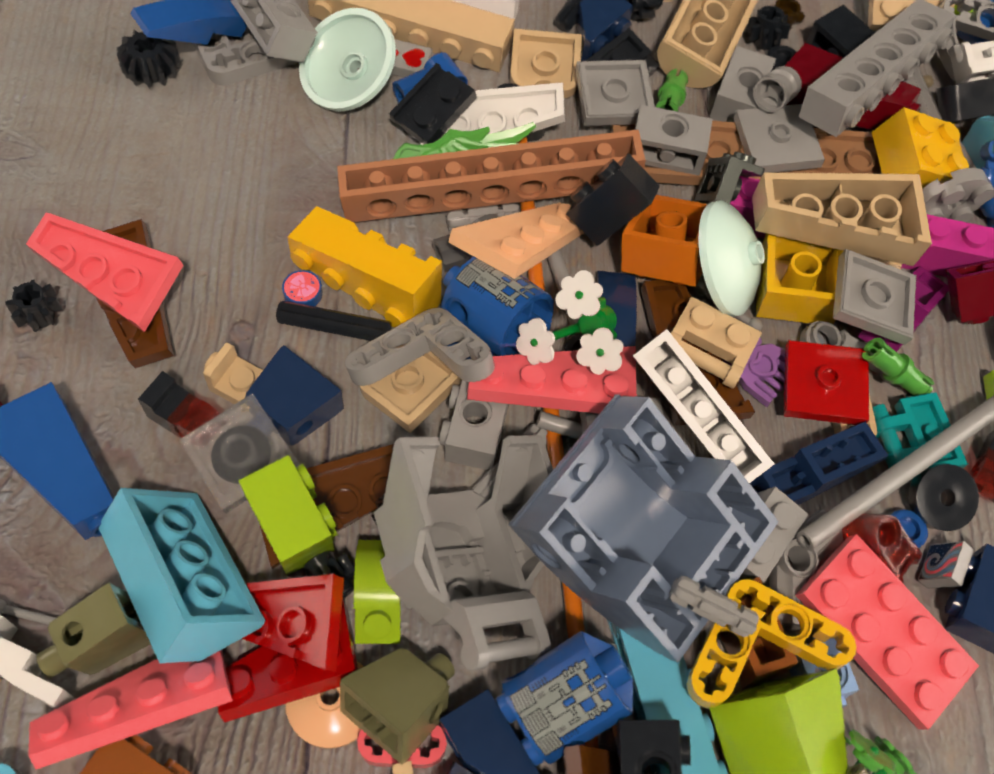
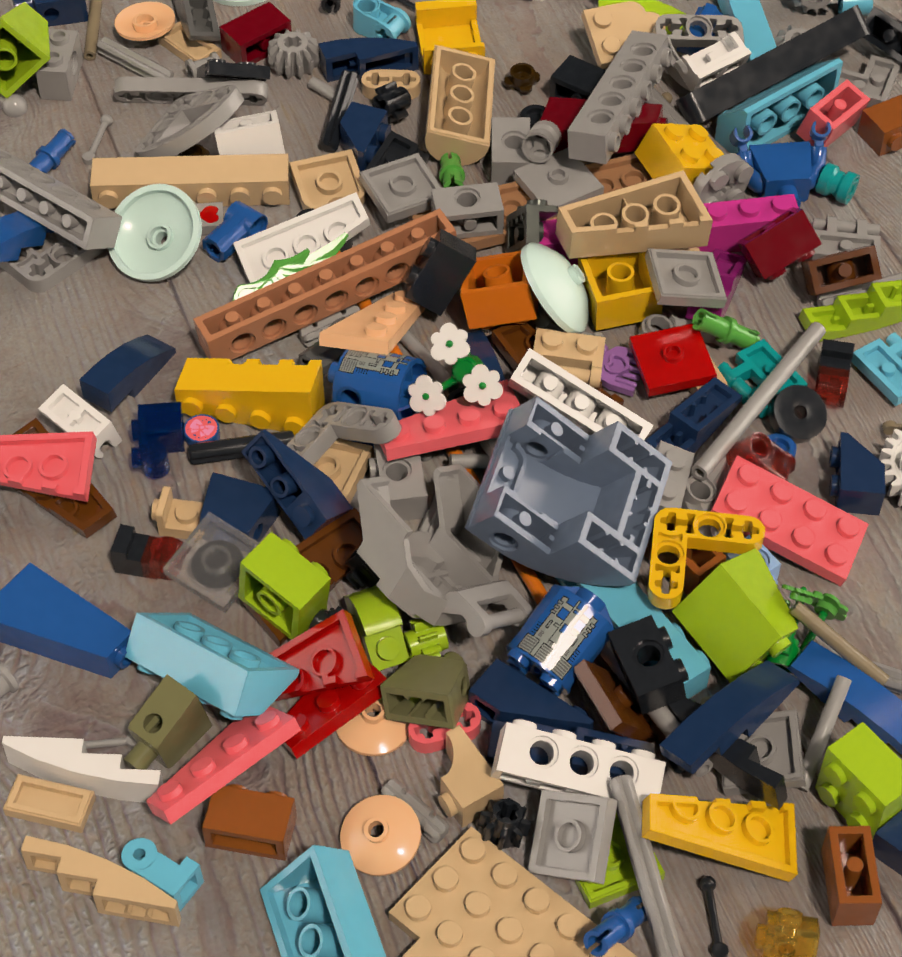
camera: 15 degrees left, 10 degrees down
black plate [389,63,477,144] -> none
light grey axle [669,576,759,637] -> none
black gear [747,6,791,50] -> none
light grey tile [918,541,974,588] -> none
none -> white hinge [38,384,122,458]
none -> dark blue slope [79,334,176,412]
none -> clear blue brick [131,402,185,479]
none -> dark blue slope [241,429,353,539]
none -> lime gear [403,618,449,659]

